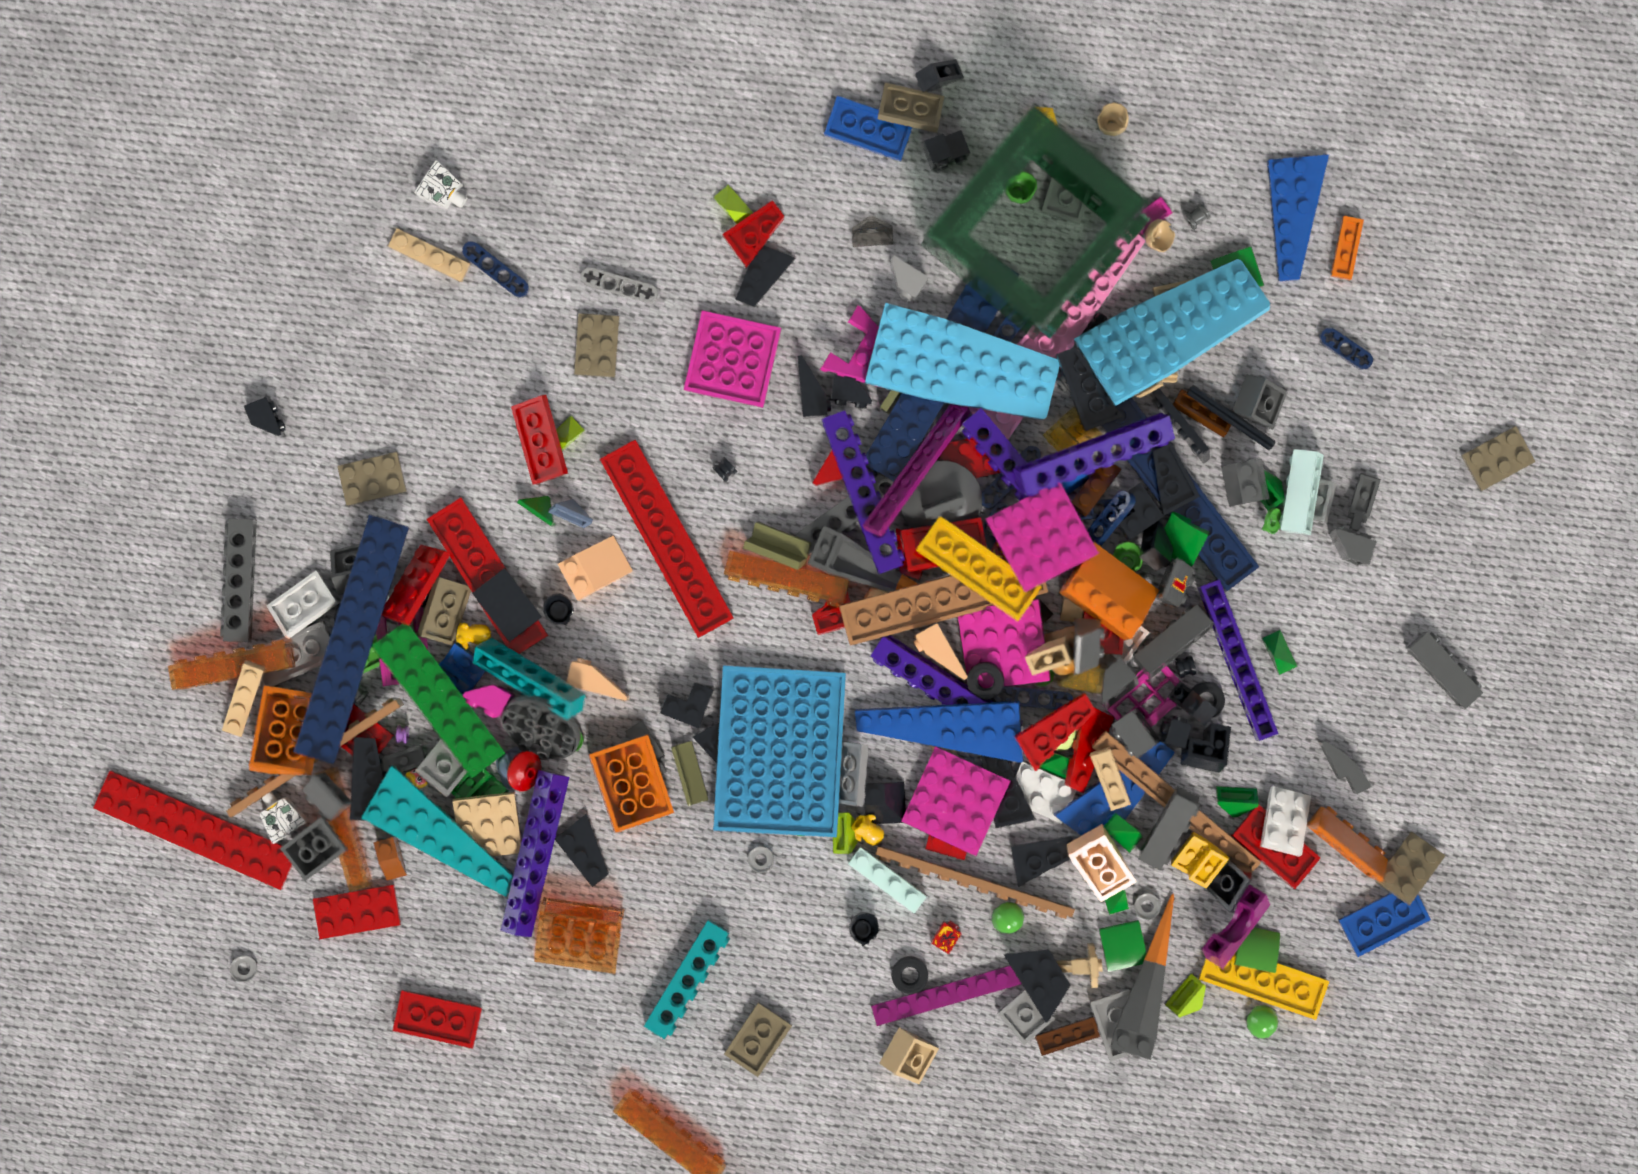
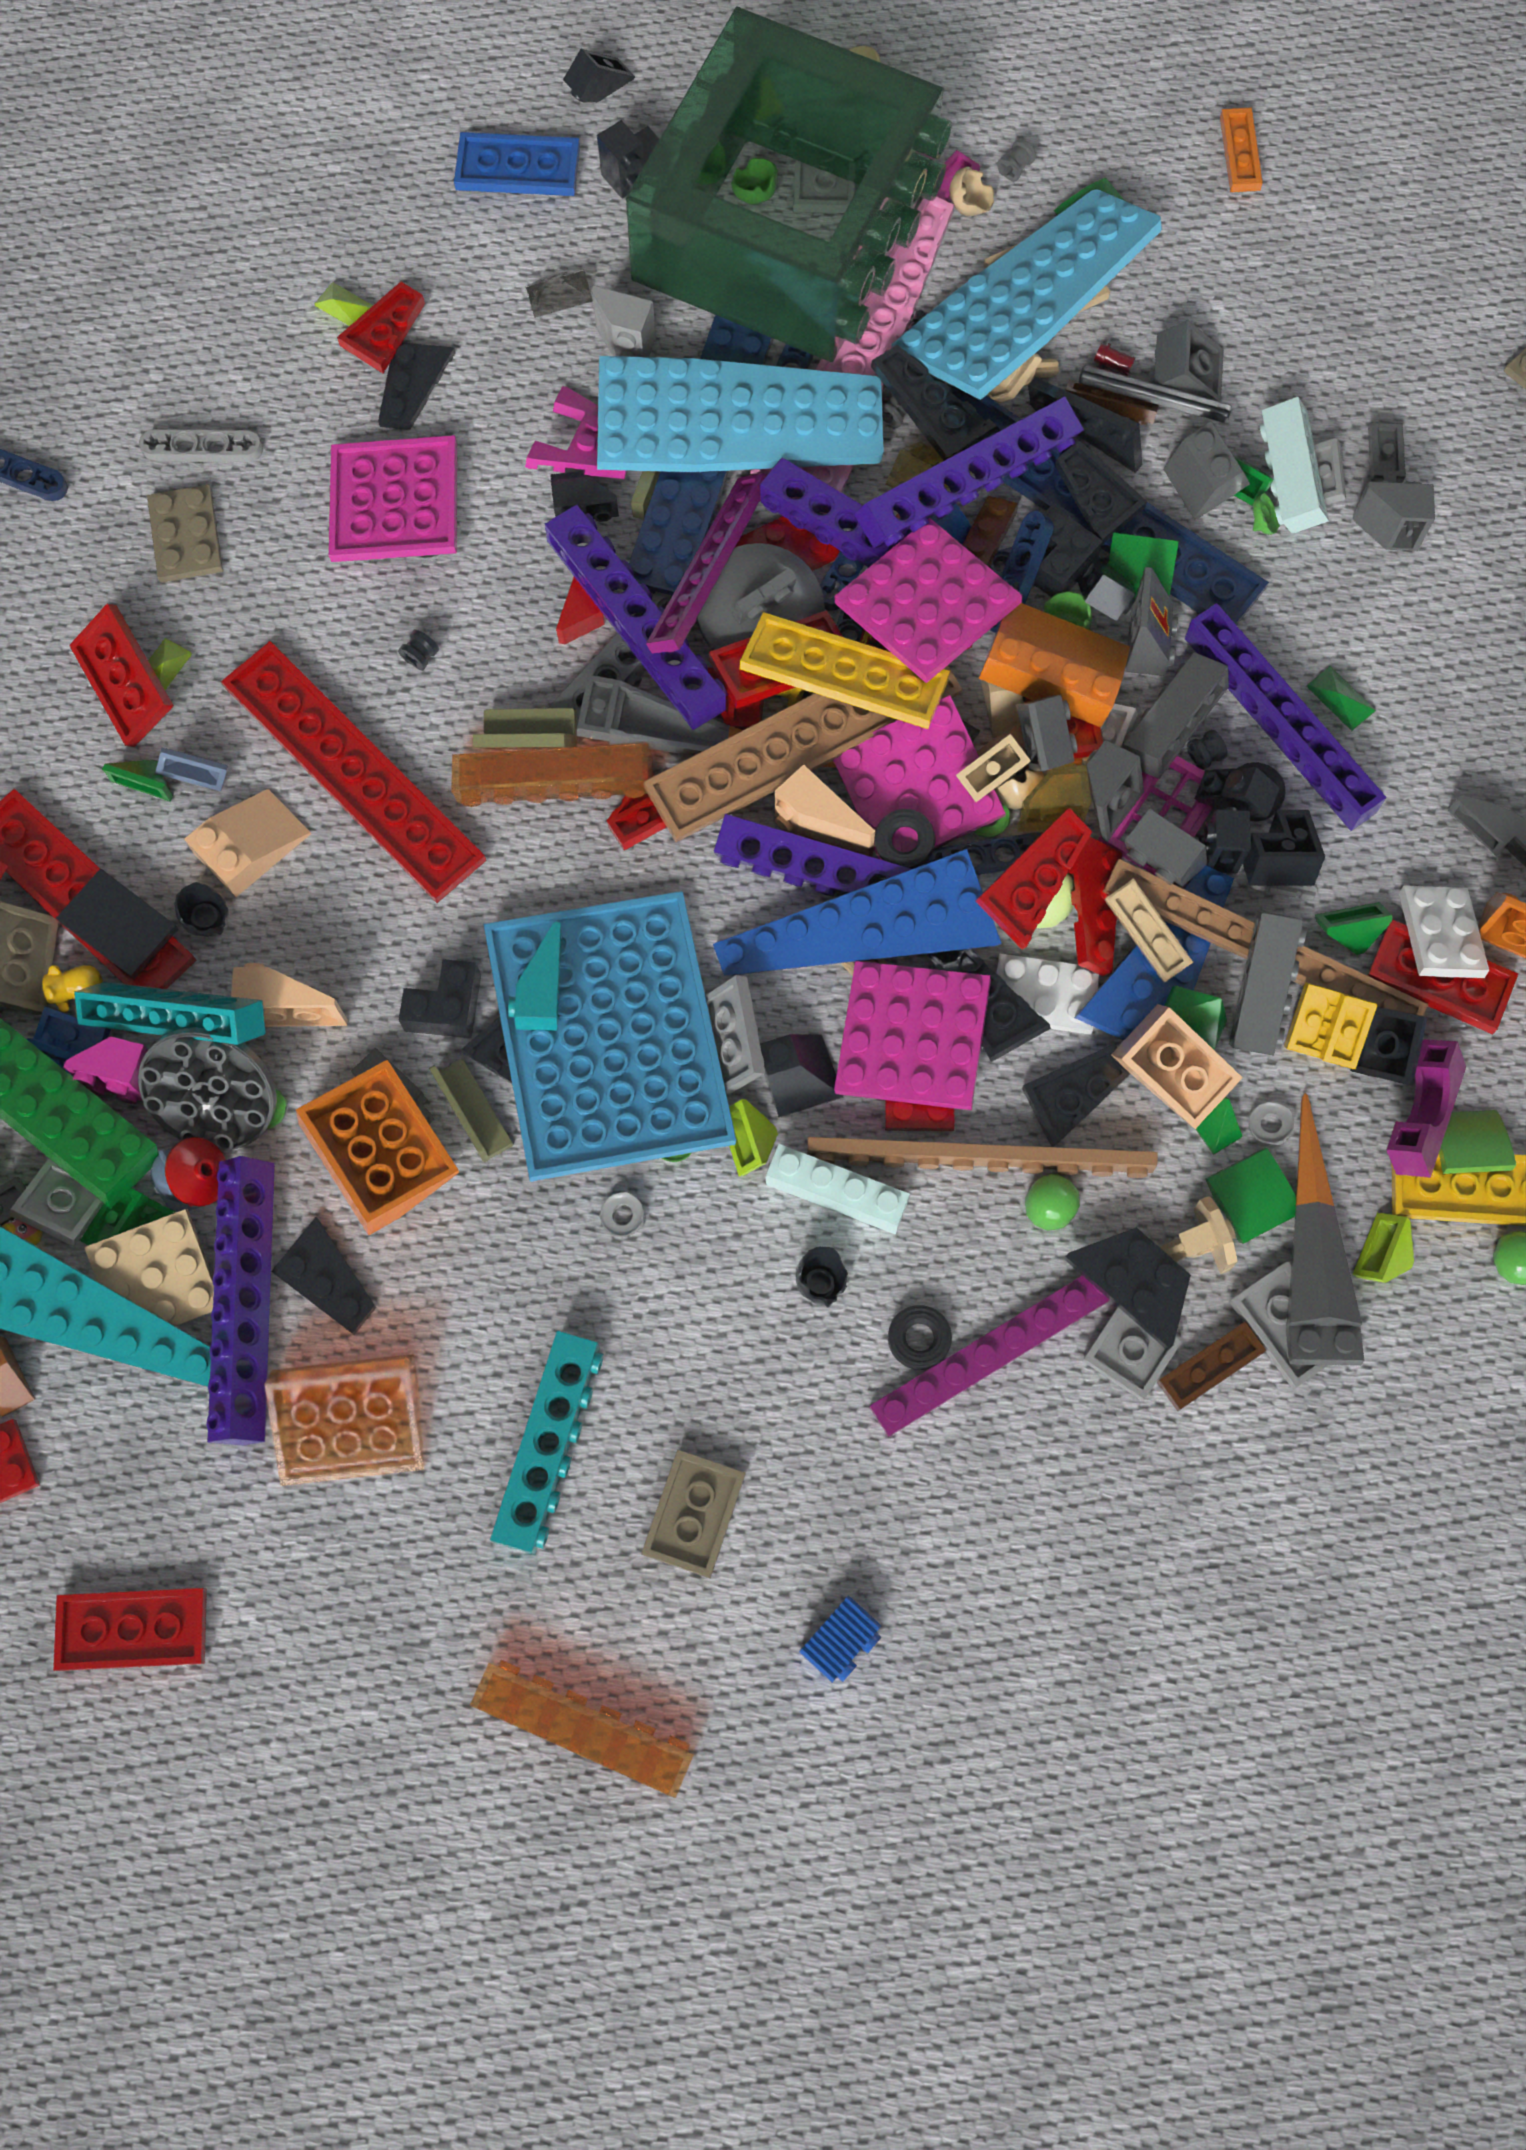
camera: 15 degrees left, 15 degrees down
black slope [798,355,831,419] -> none
yellow animal [851,814,884,846] -> none
dark tan plate [877,83,944,133] -> none
tan slope [879,1027,939,1084] -> none
red brick [931,920,962,954] -> none
green slope [1039,752,1070,779] -> none
blue wing [1267,154,1329,282] -> none
dark blue beam [1319,328,1373,370] -> none
none -> teal slope [508,922,562,1031]
none -> blue brick [799,1595,882,1683]
none -> dark red pin [1094,343,1136,376]

